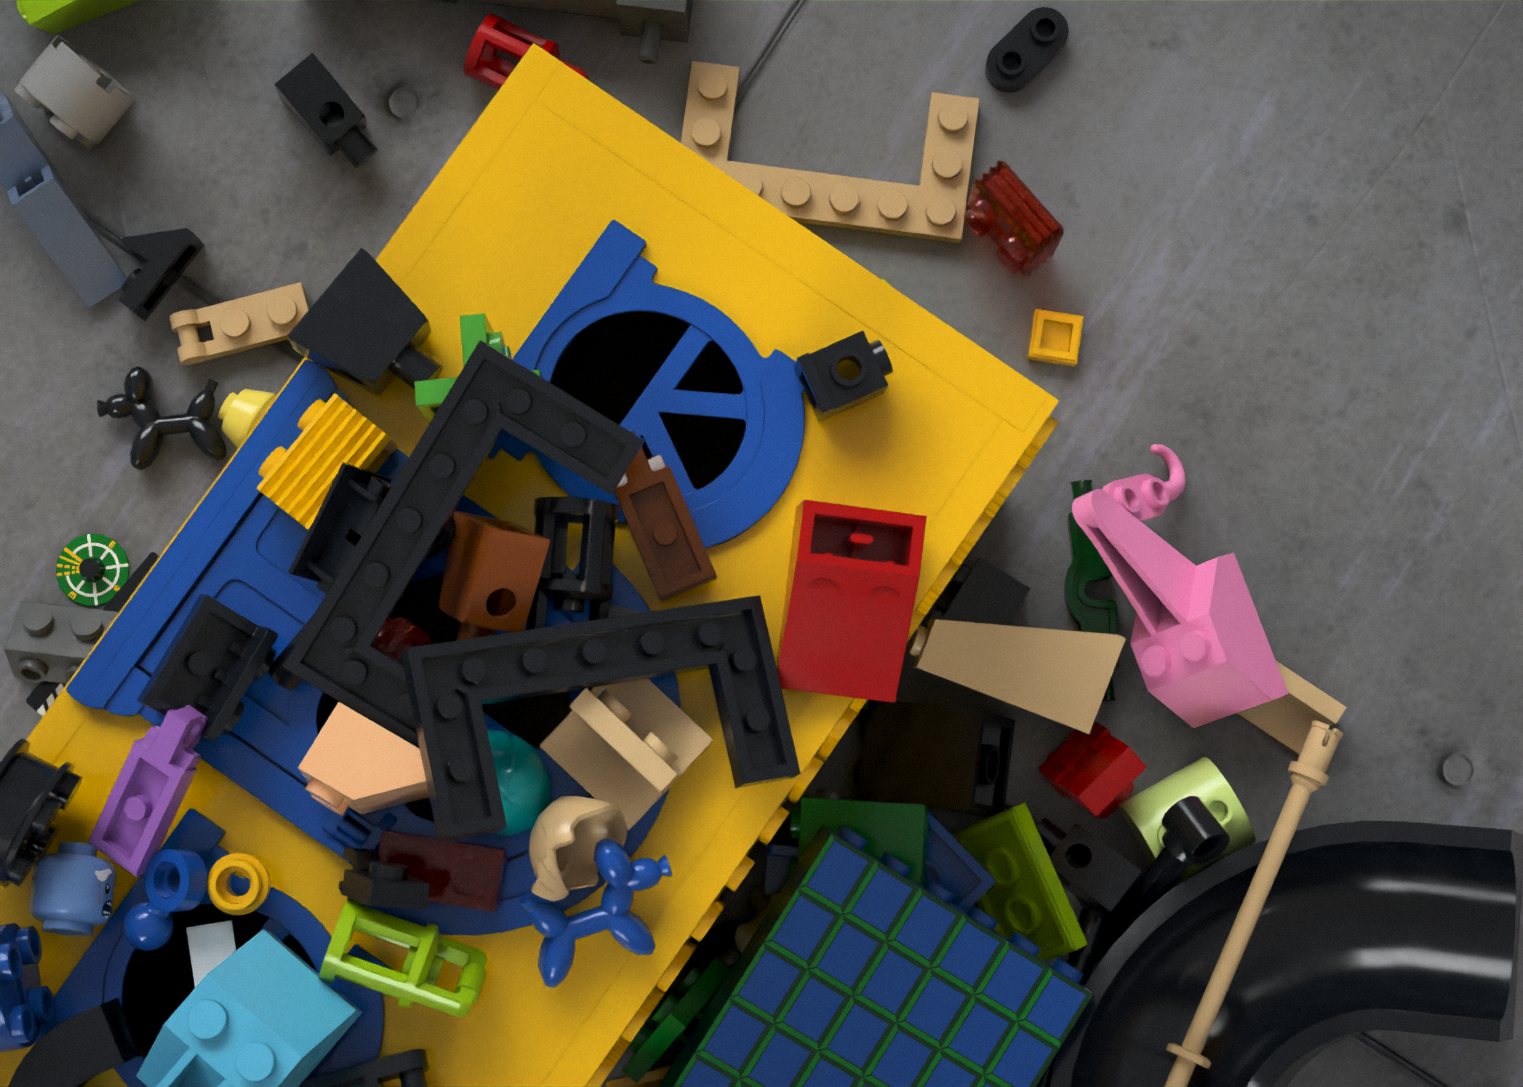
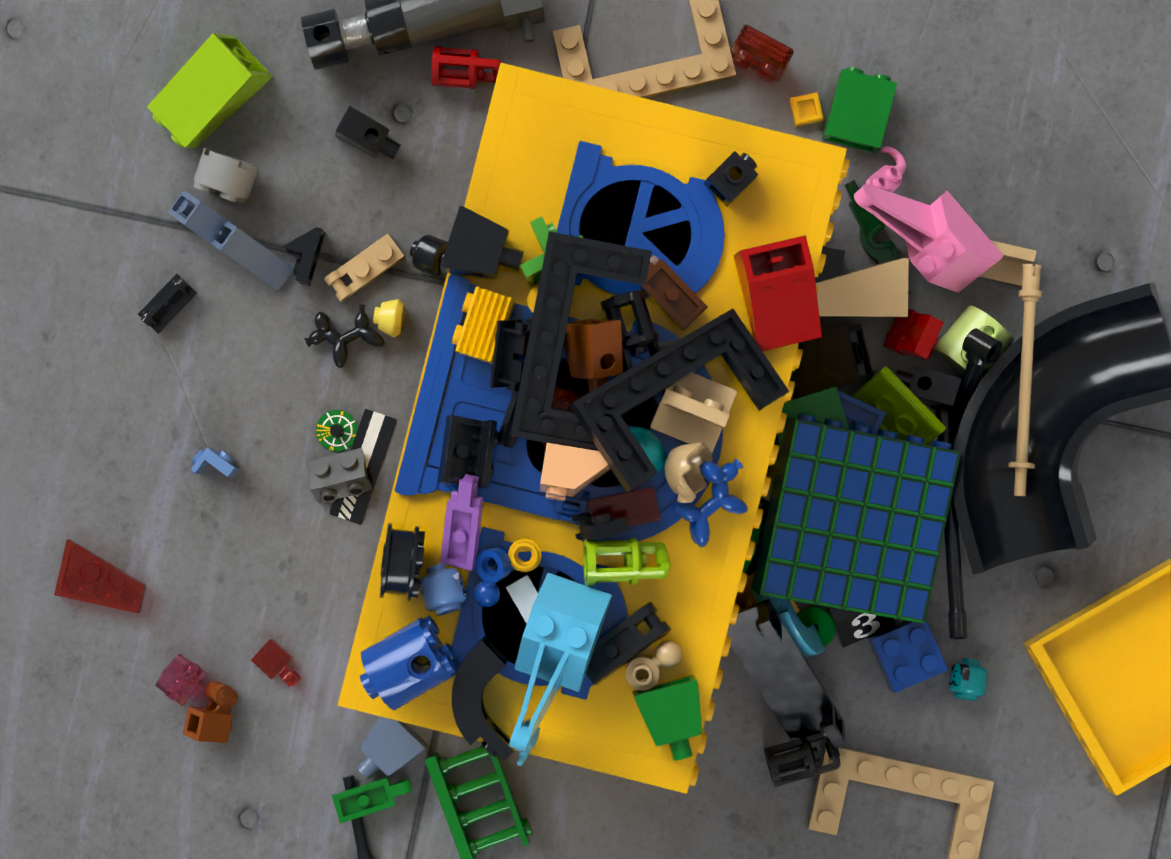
camera: 15 degrees left, 5 degrees up
none -> green brick [822,67,897,154]

